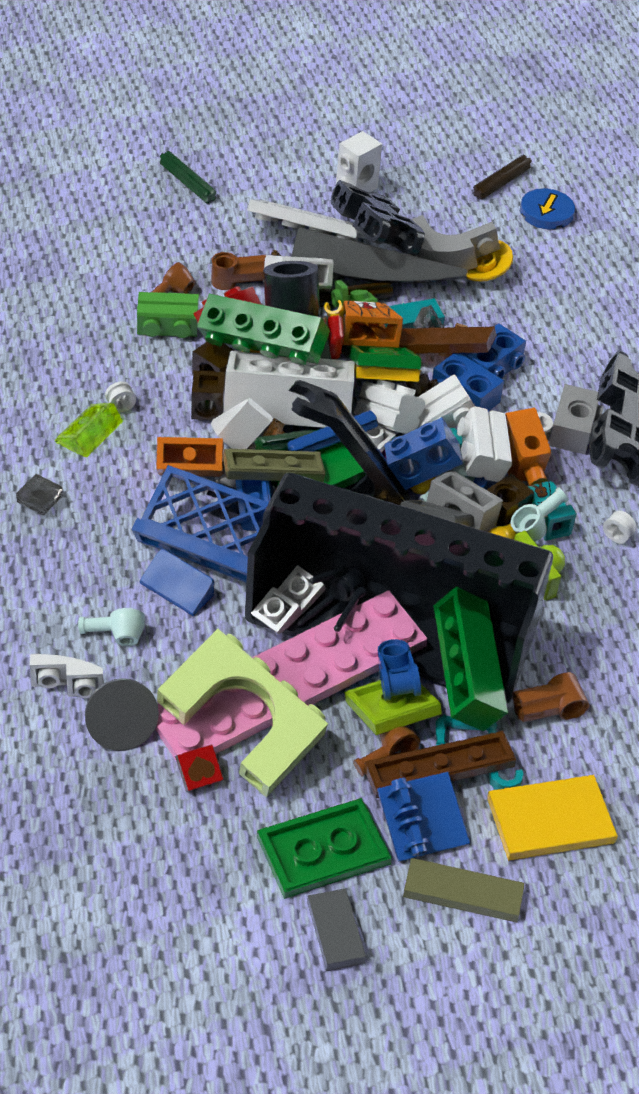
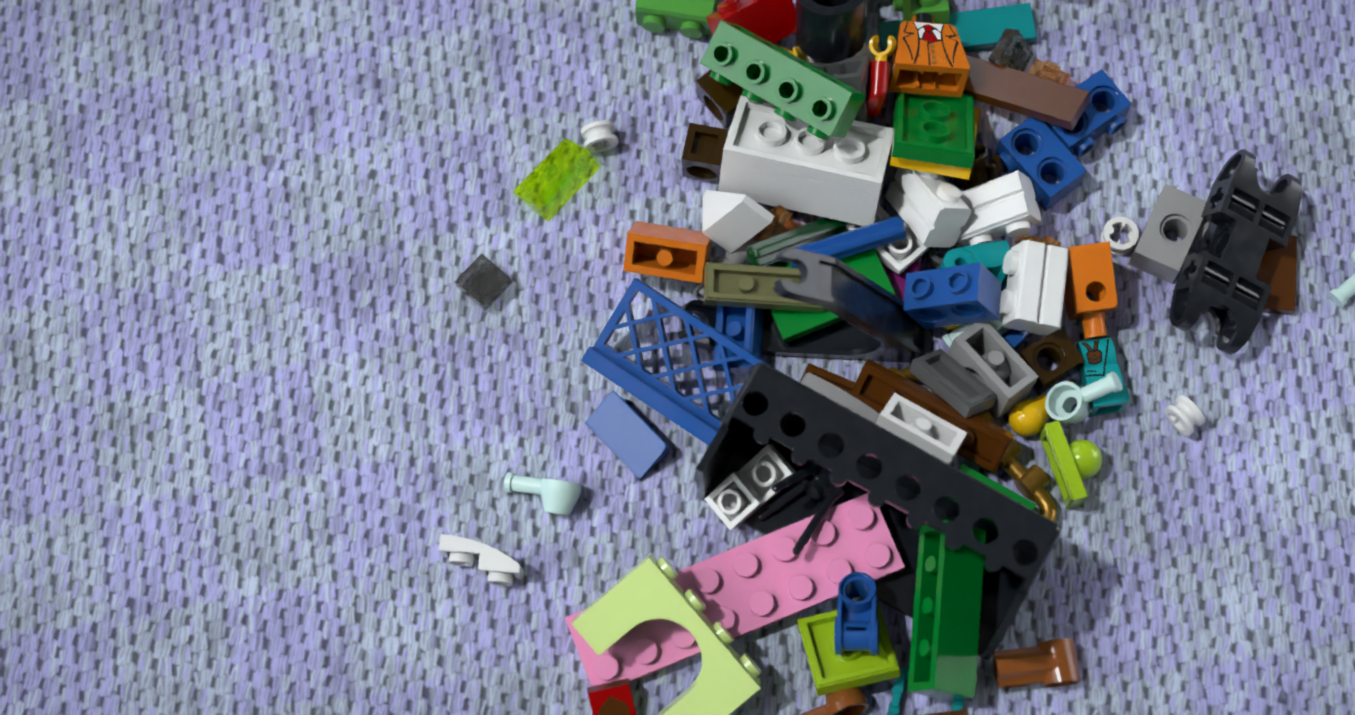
camera: 20 degrees right, 25 degrees up
dark grey shield [85,678,159,751] -> none

